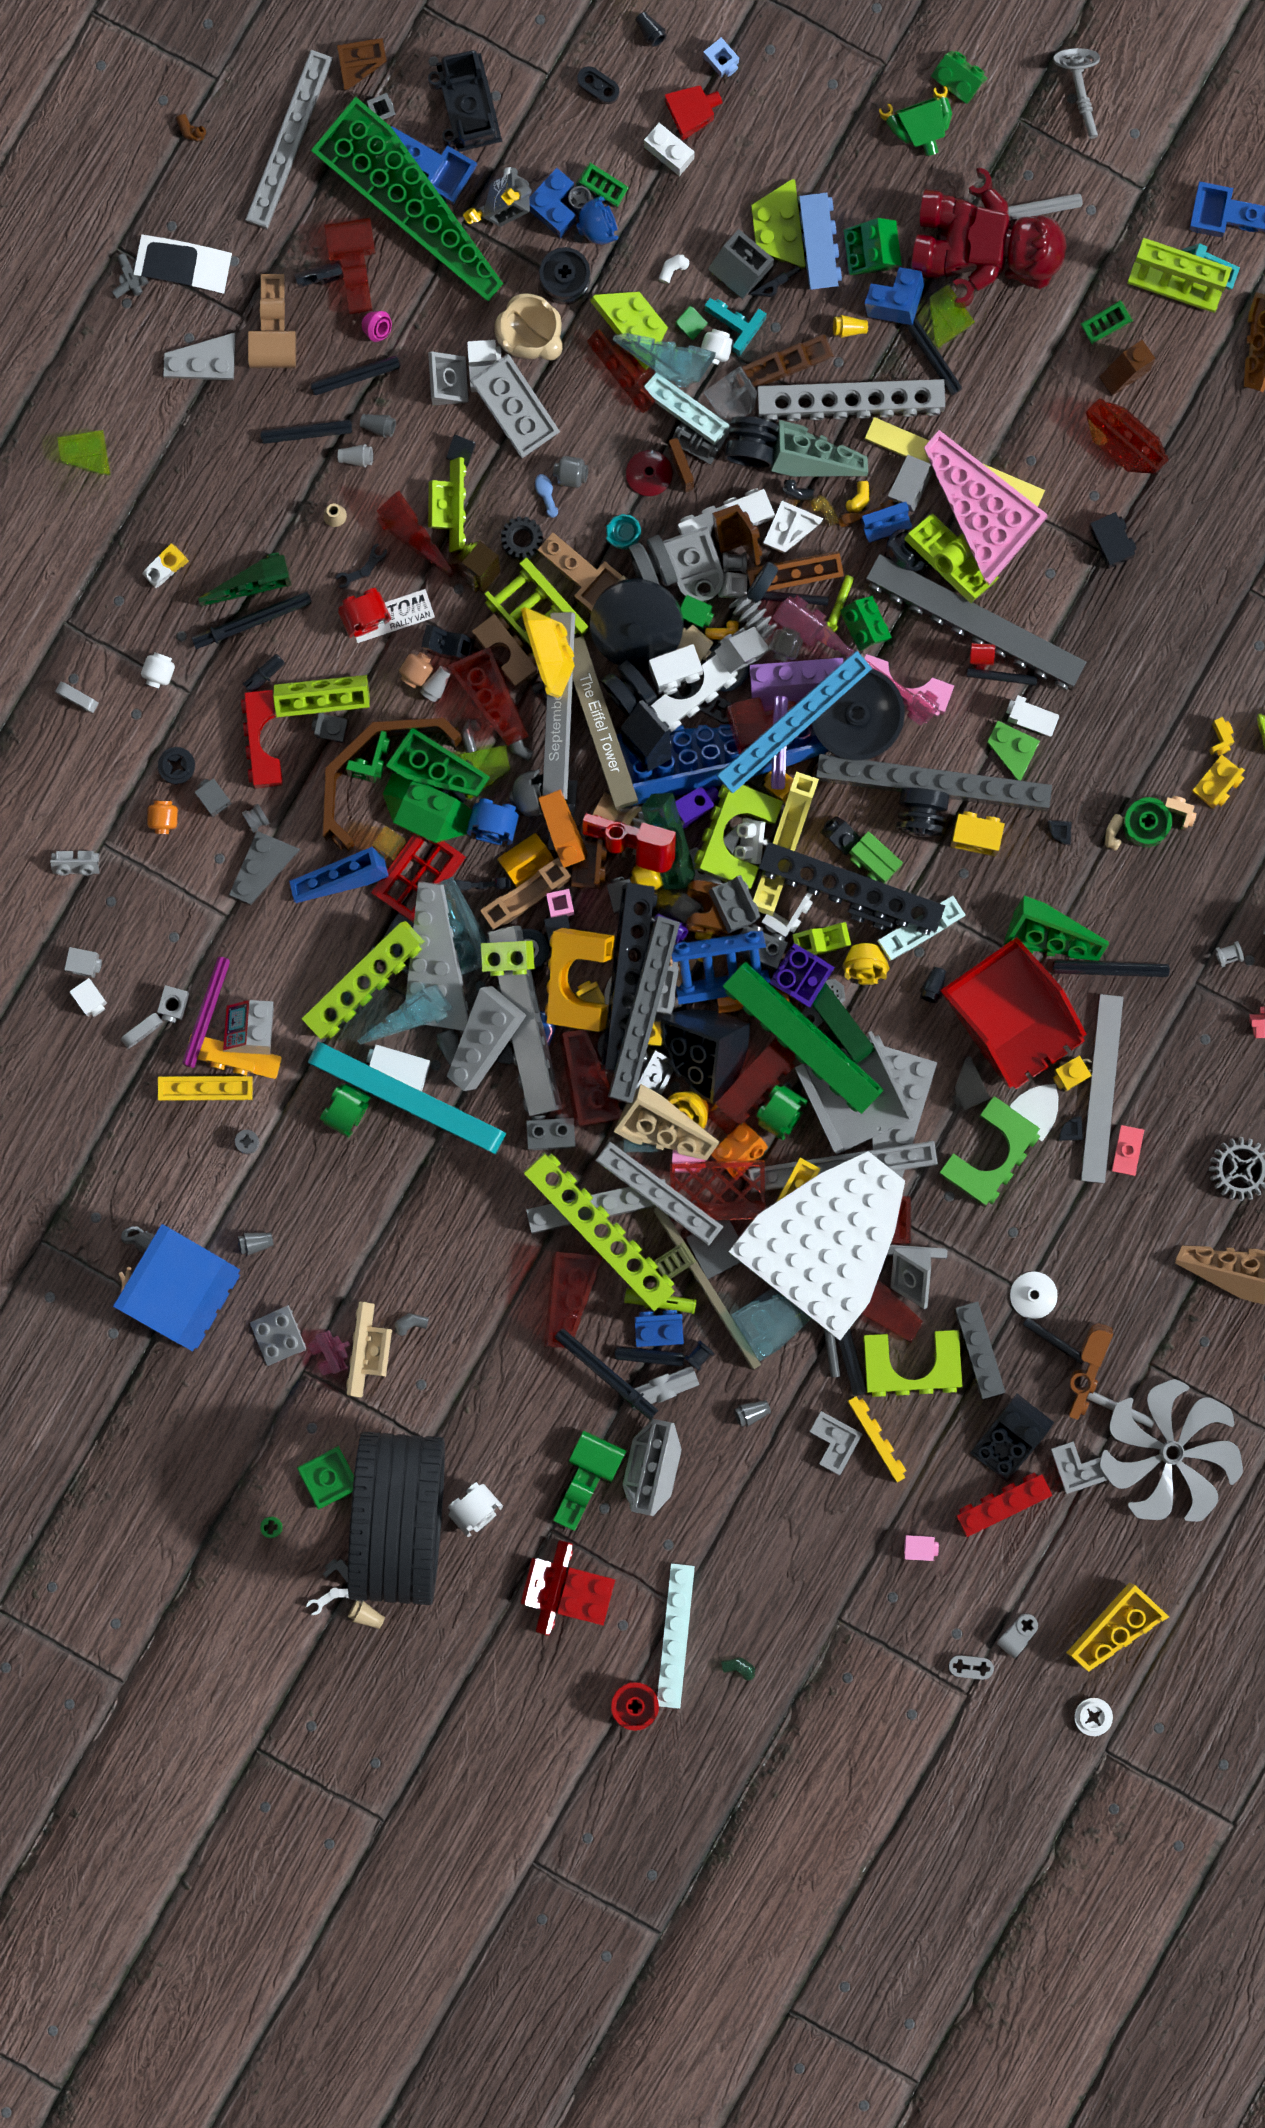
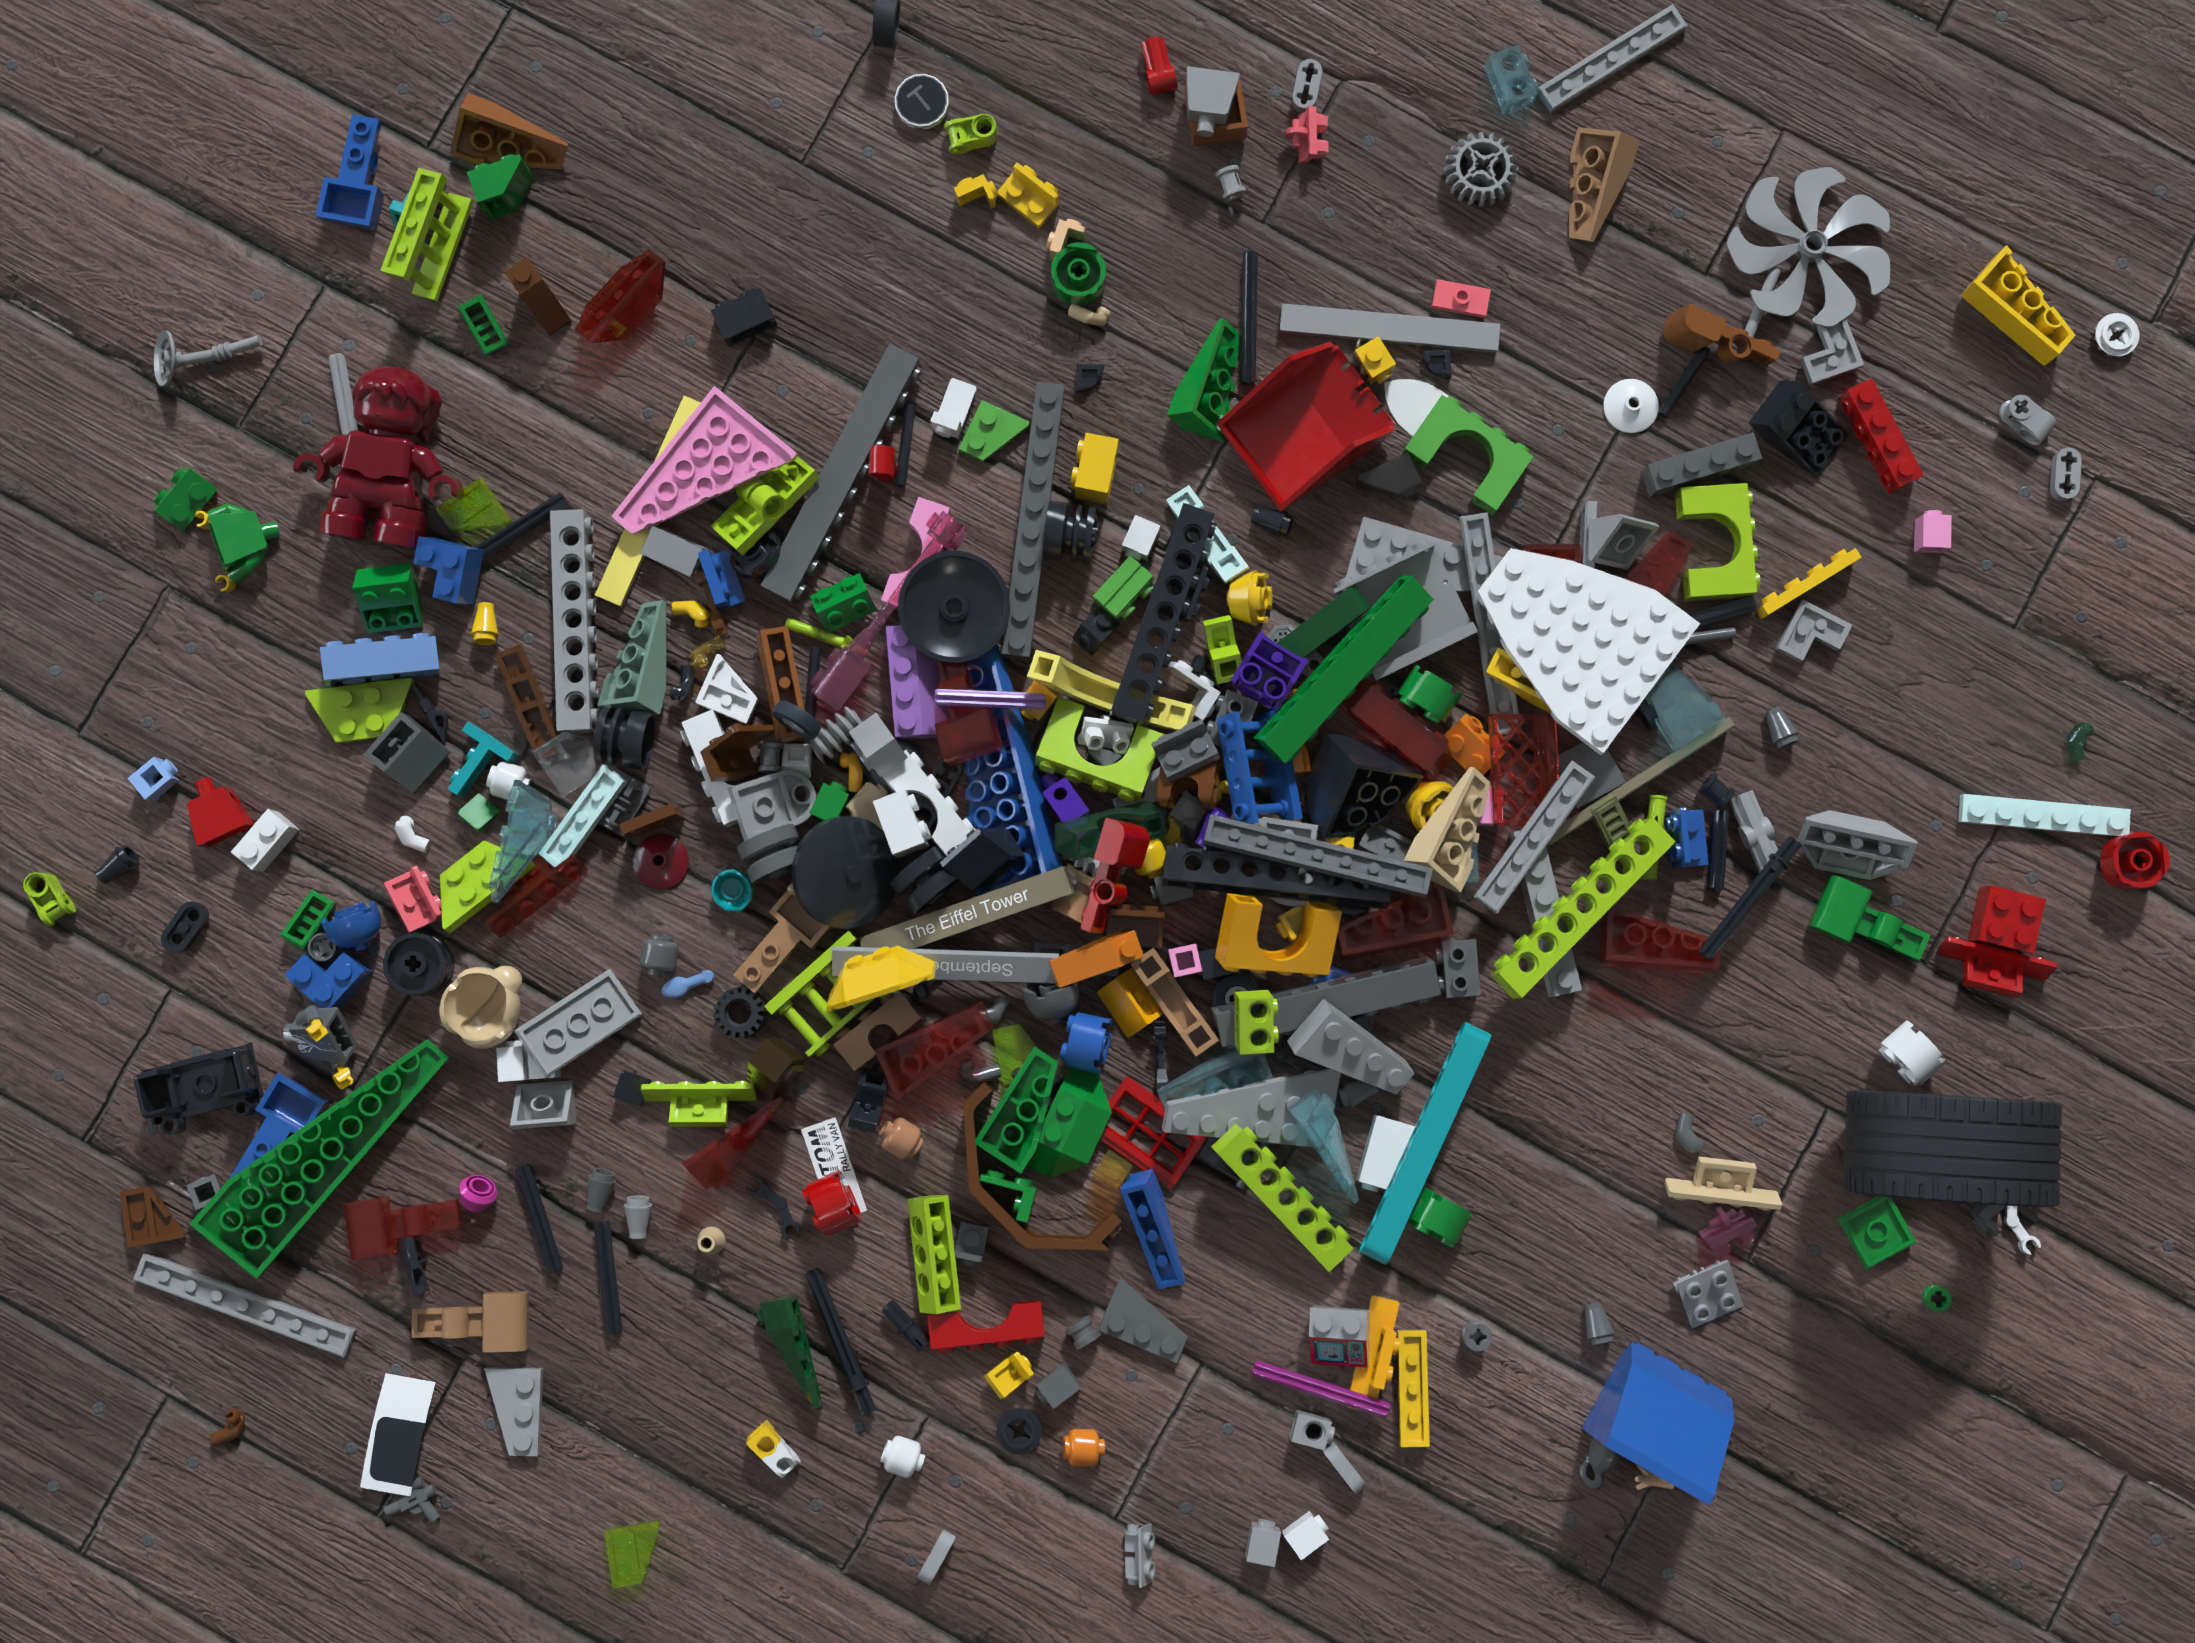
camera: 90 degrees left, 0 degrees up
light grey cone [420,666,452,702] -> none
dark azure plate [716,651,872,793] -> none
clear smoke head [769,626,803,663] -> none
none -> coral bracket [383,865,442,934]
none -> green slope [467,154,534,221]
none -> yellow bracket [984,1352,1034,1400]
none -> white brick [1122,515,1161,562]
none -> black hand [1190,655,1222,690]

